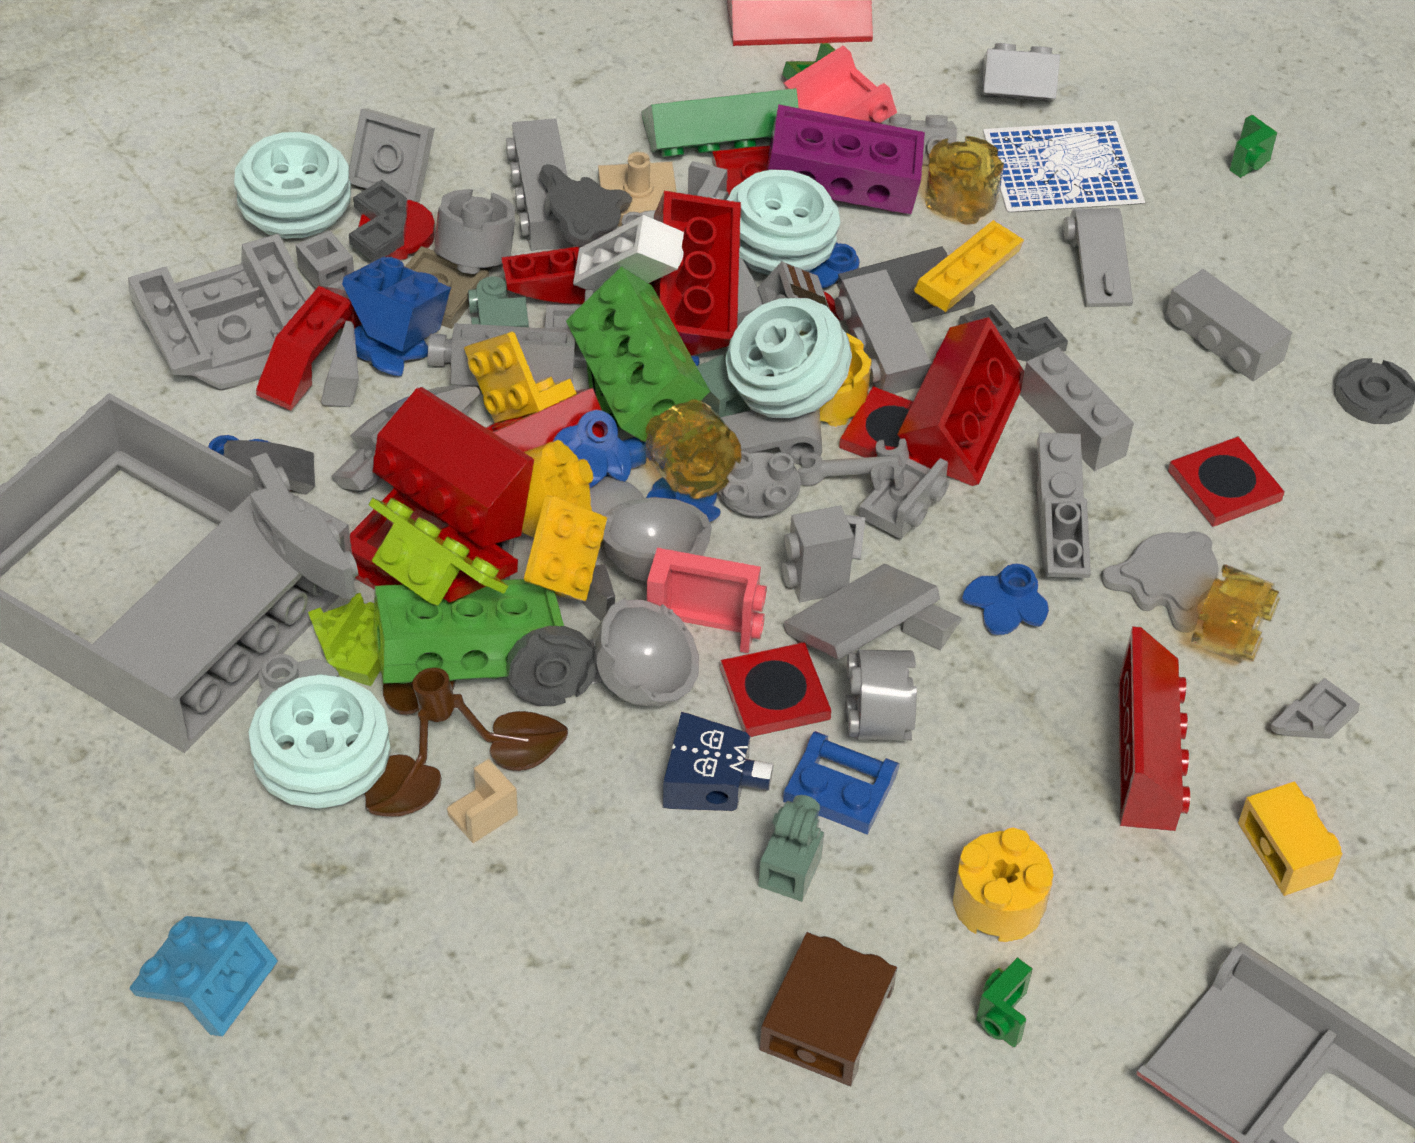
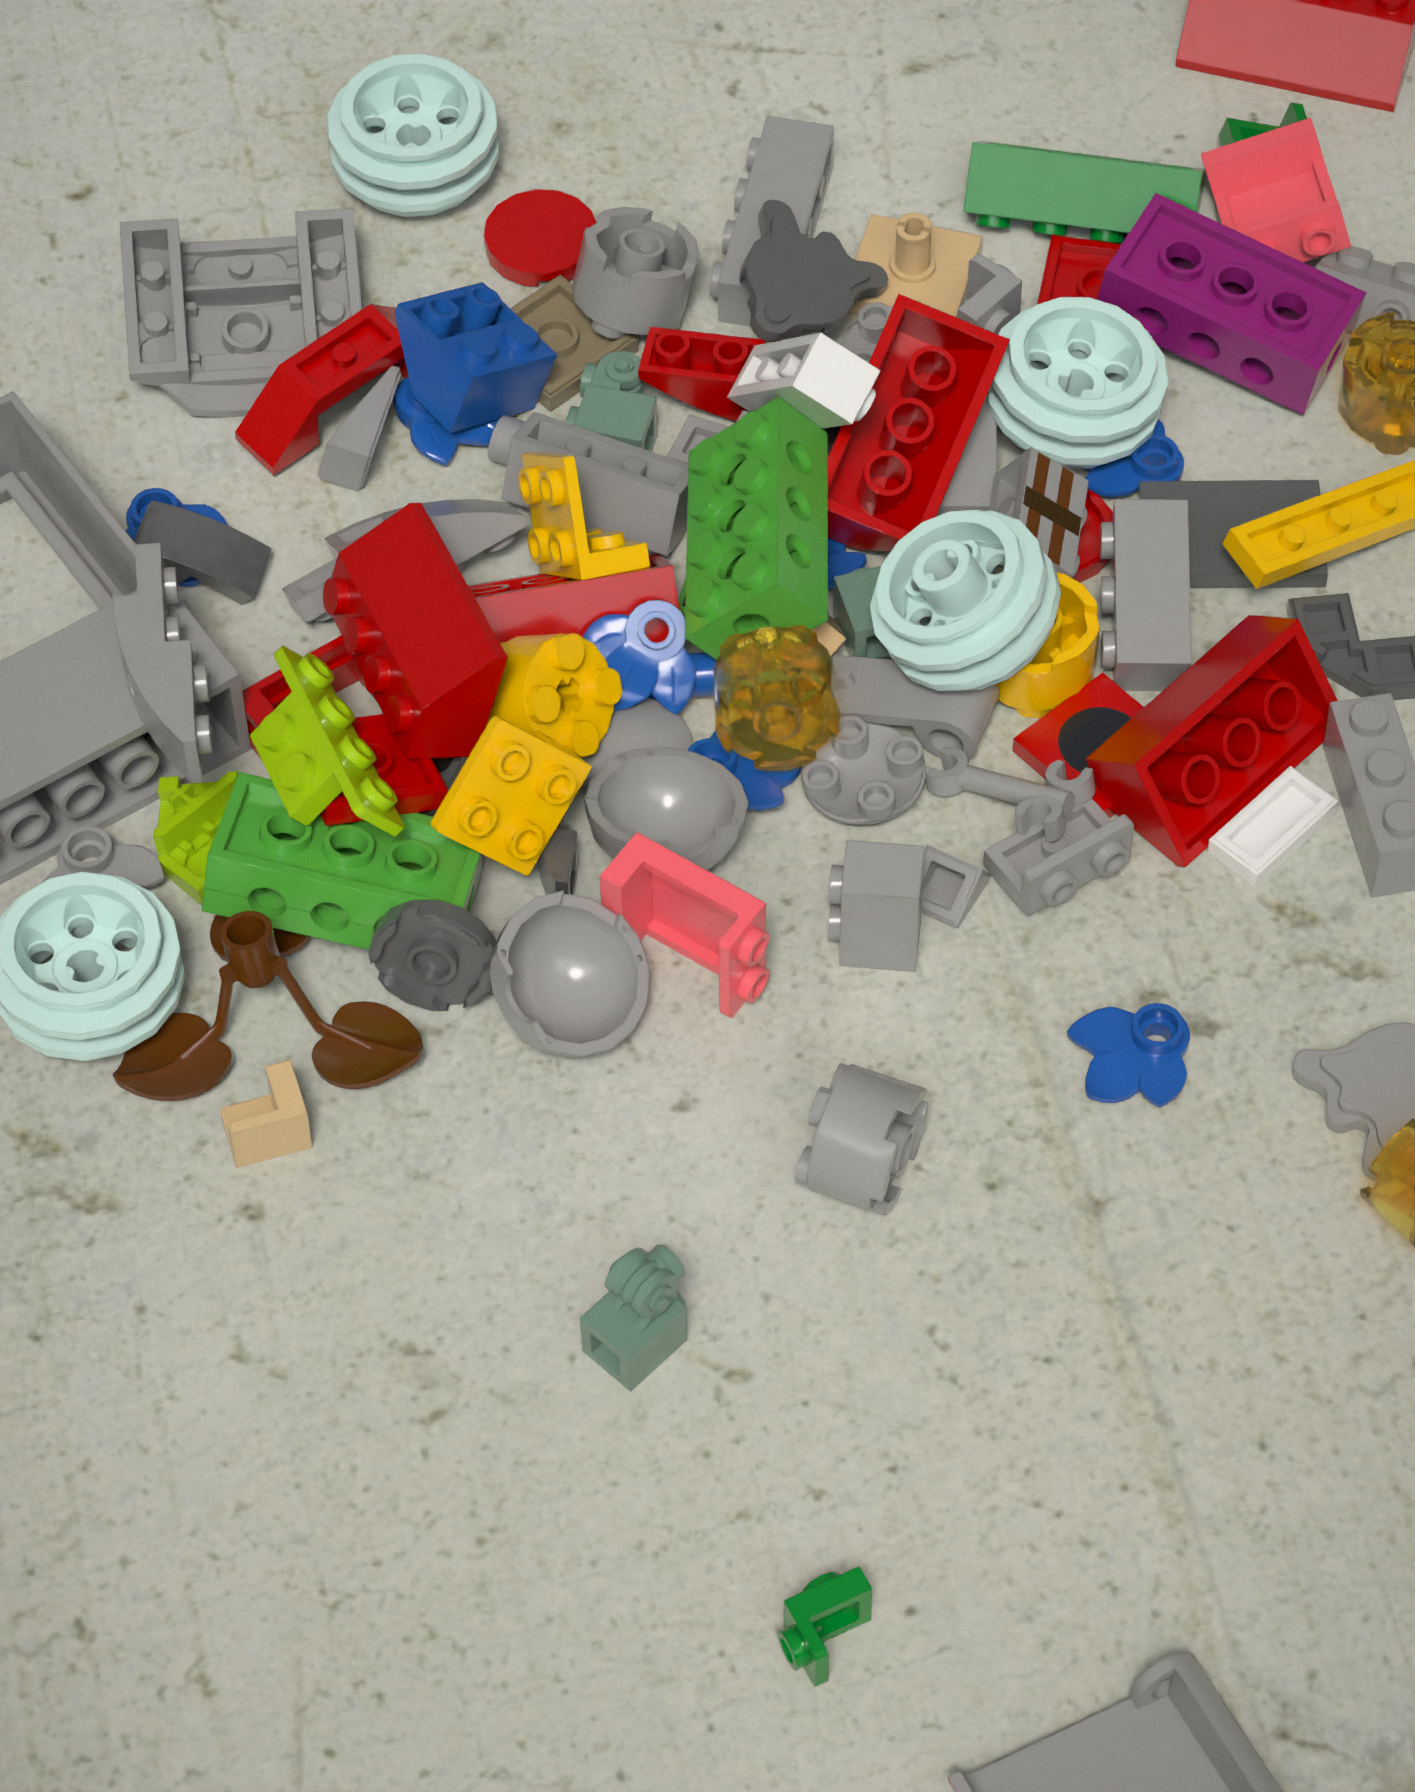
camera: 25 degrees right, 5 degrees up
light grey brick [295,230,354,290] -> none
light grey tile [349,108,435,202] -> none
dark grey tile [349,180,408,262] -> none
dark blue torso [663,712,773,811] -> none
red tile [720,642,832,737] -> none
reddish brown panel [759,932,897,1087] -> none
blue plate [783,731,900,835] -> none
light grey tile [784,563,940,660] -> none
light grey slope [902,604,961,650] -> none
yellow brick [952,827,1054,942] -> none
light grey slope [1036,433,1091,578] -> none
red slope [1118,626,1190,831] -> none
yellow brick [1238,781,1343,896] -> none
none -> white tile [1207,766,1339,888]

